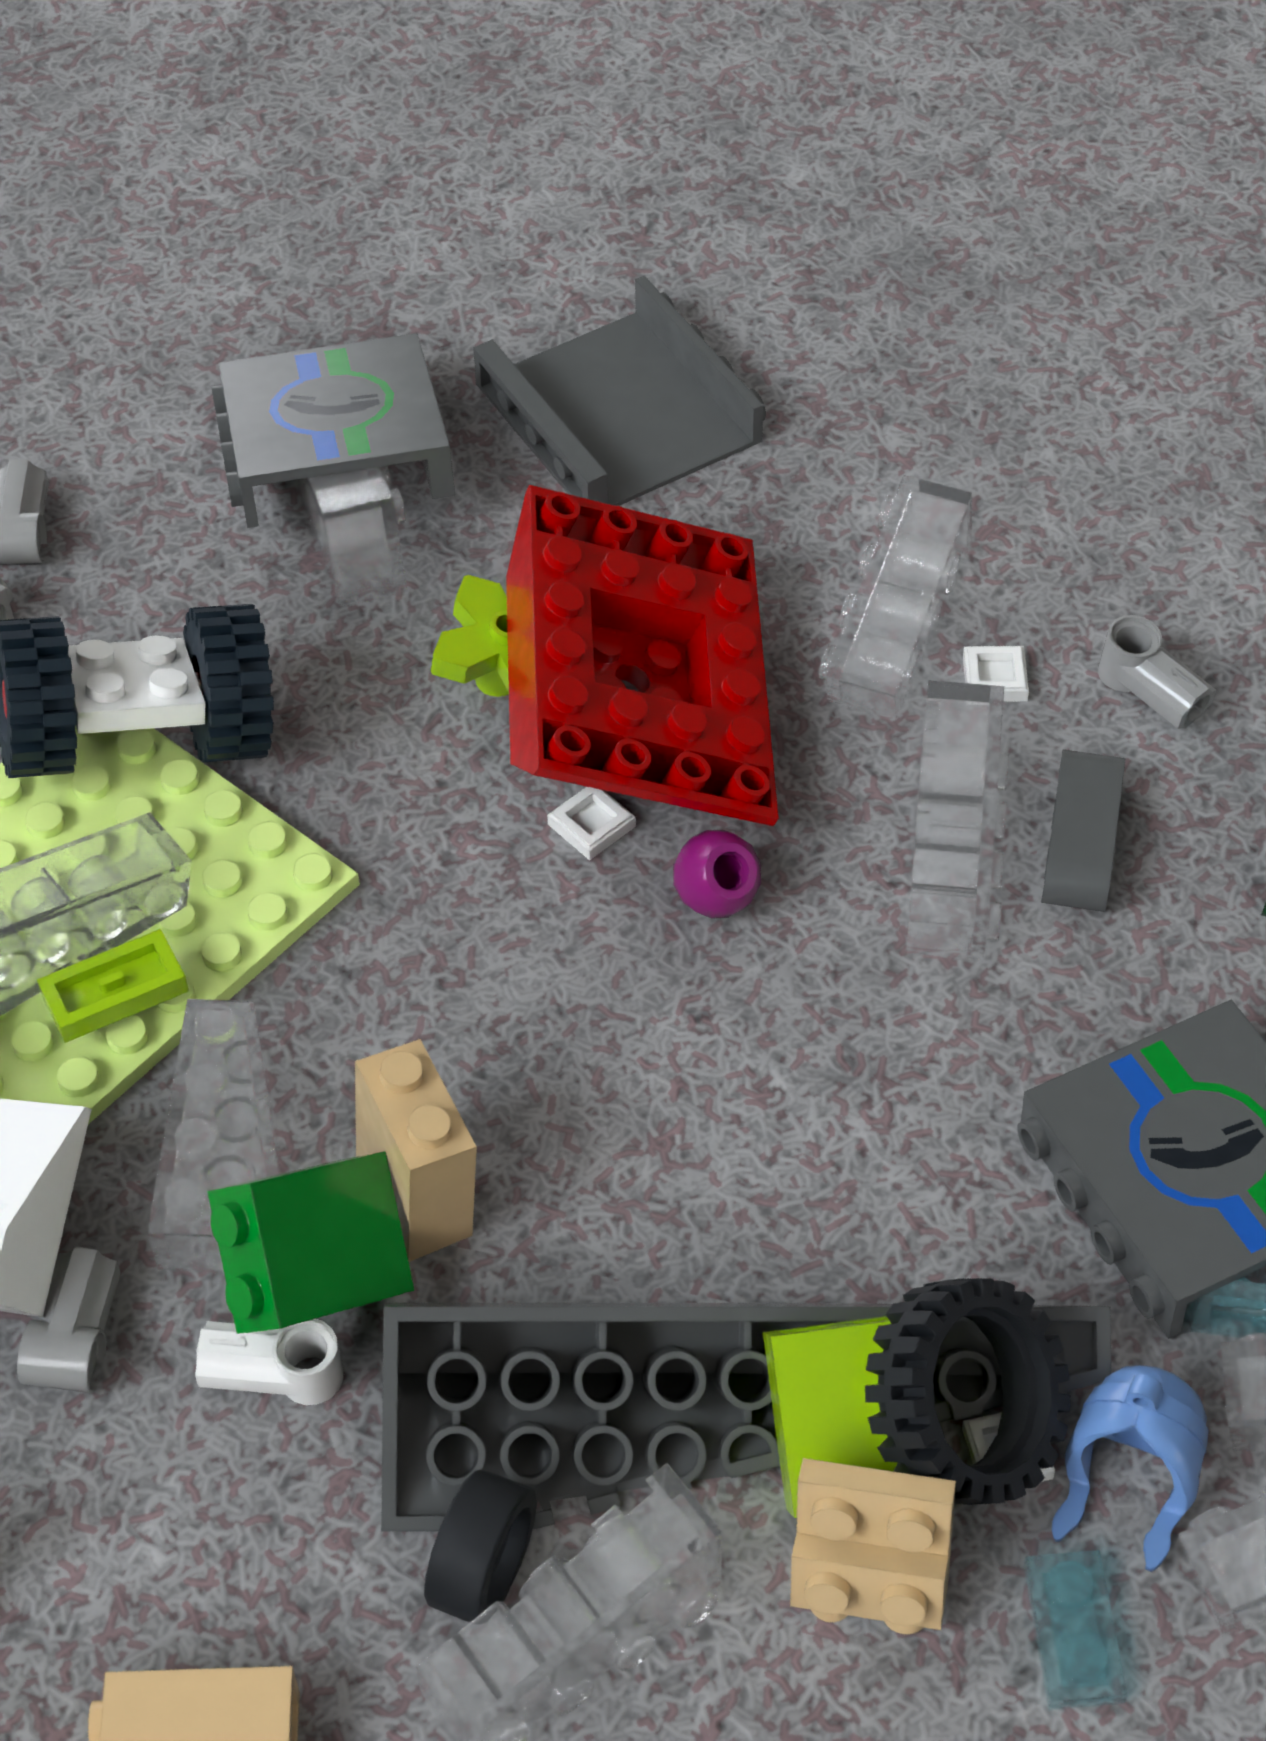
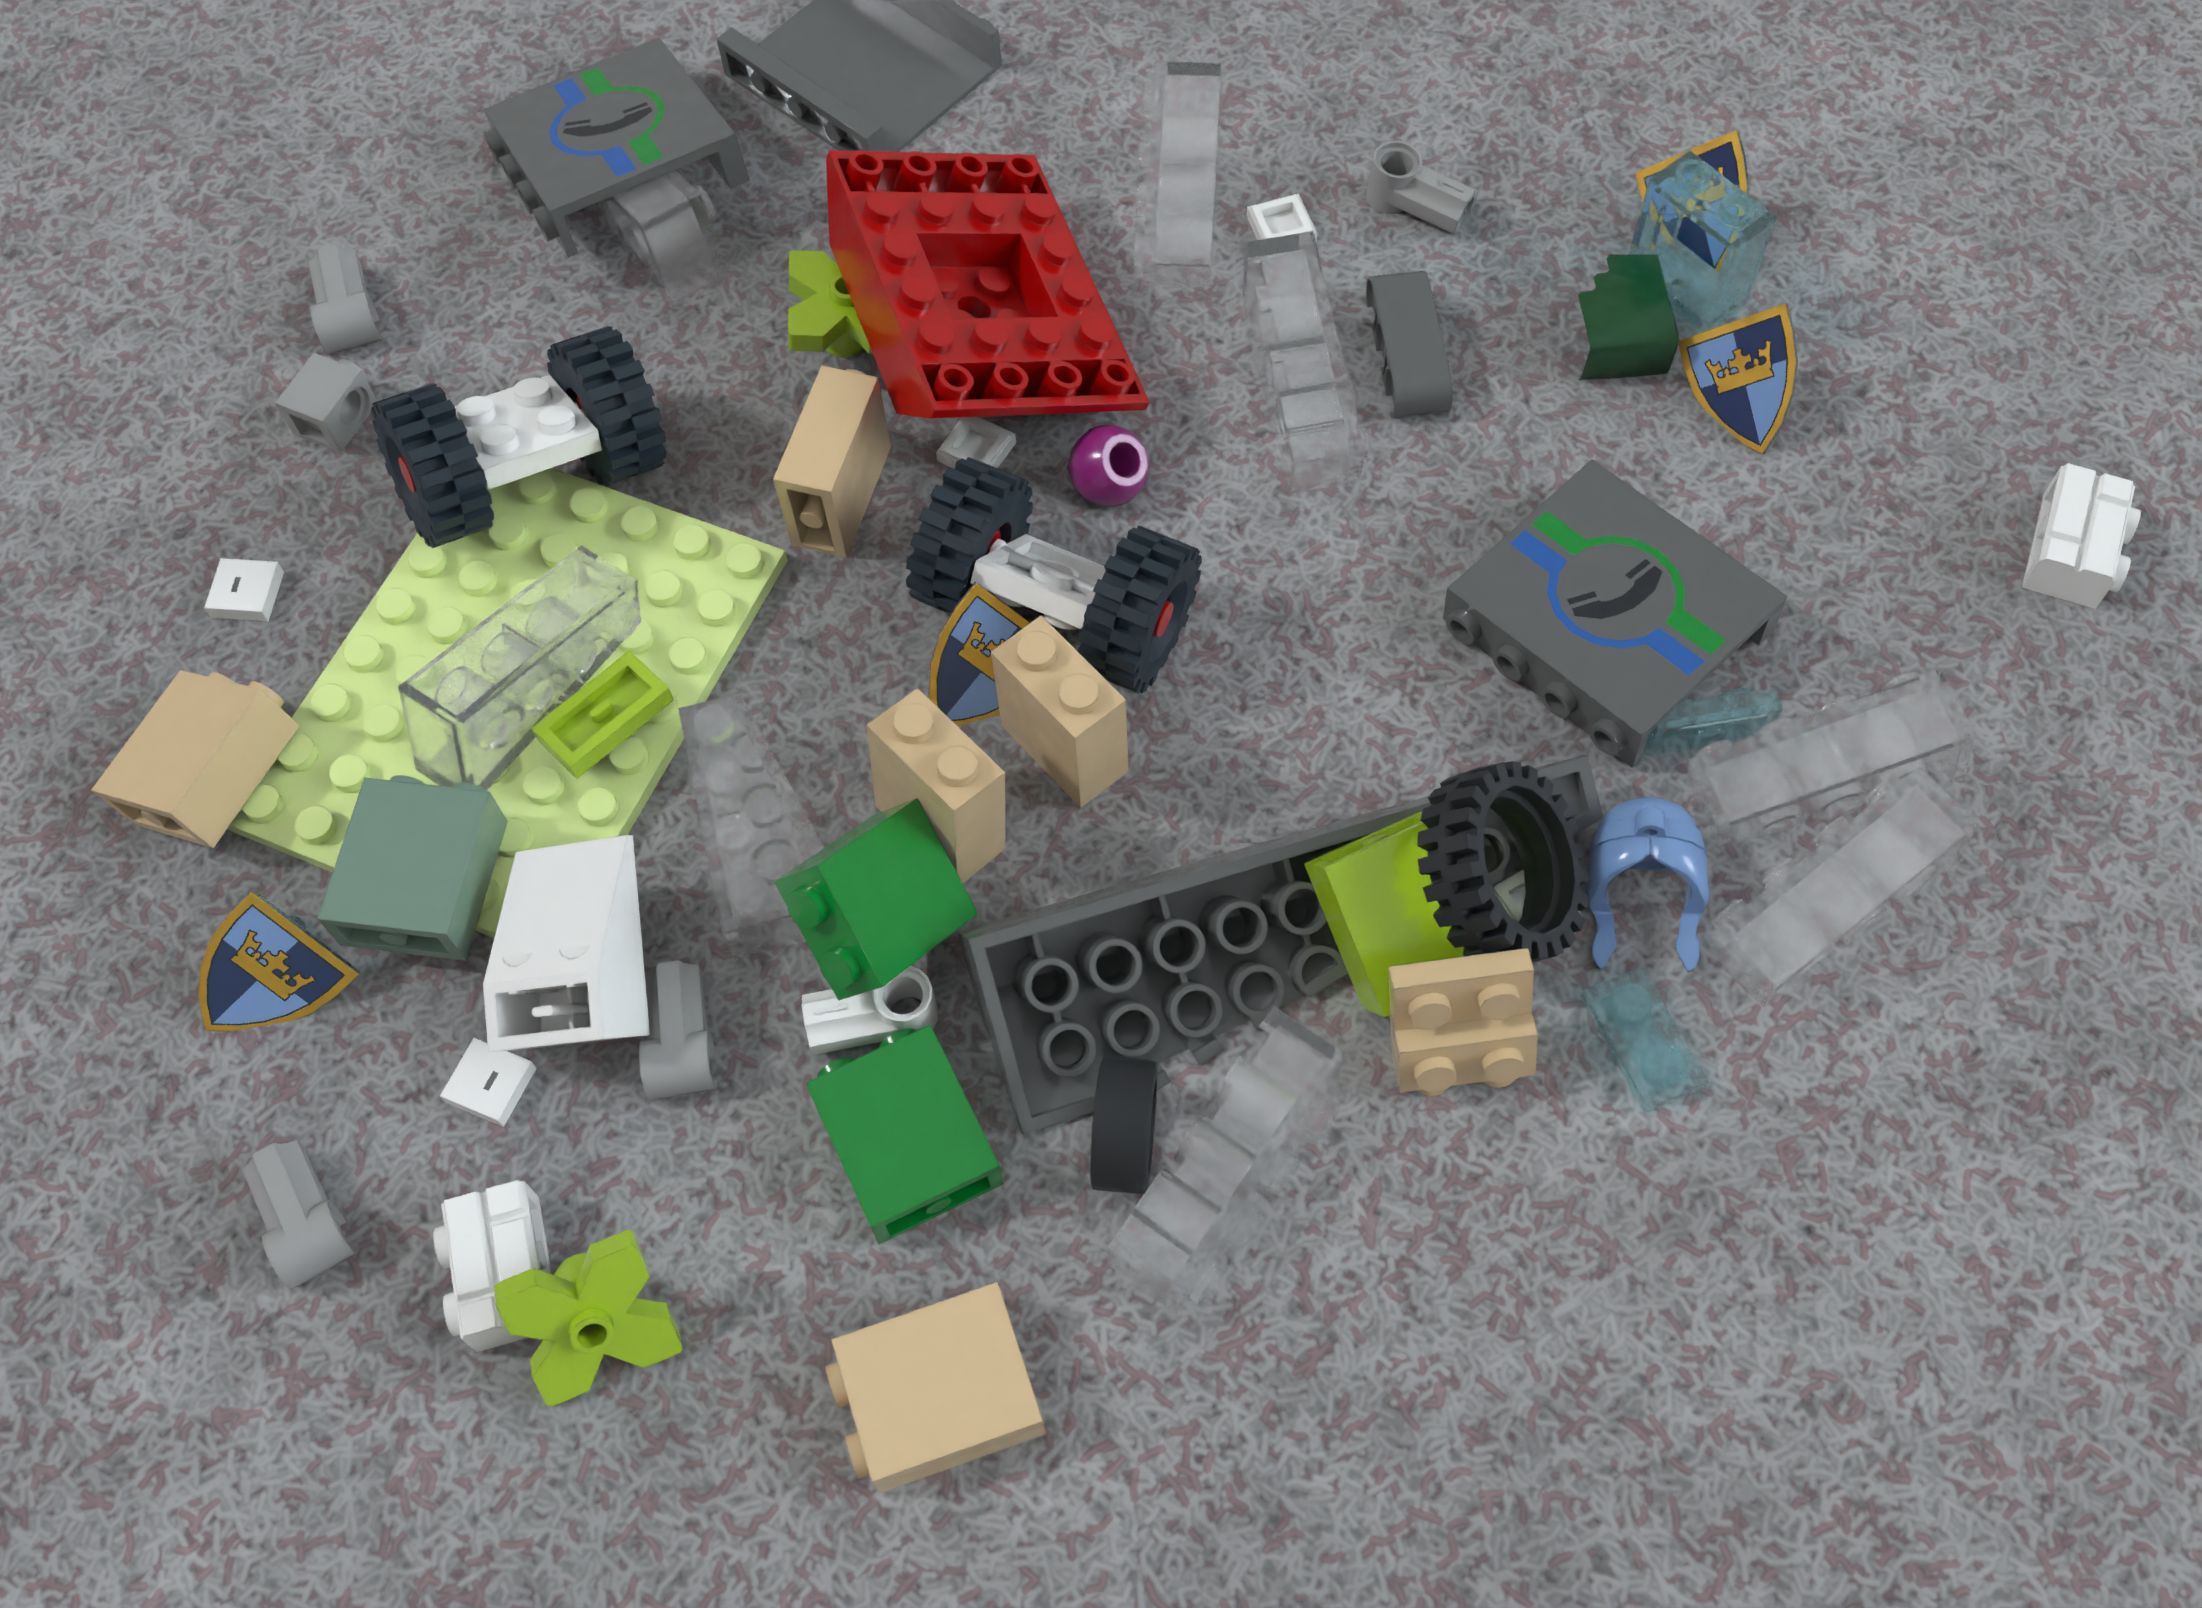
camera: 15 degrees left, 10 degrees up
none -> tan brick [773,365,891,558]
none -> green brick [805,1025,1004,1245]
none -> black plate [906,457,1202,694]
none -> shield [928,581,1031,726]
none -> tan brick [991,616,1129,808]

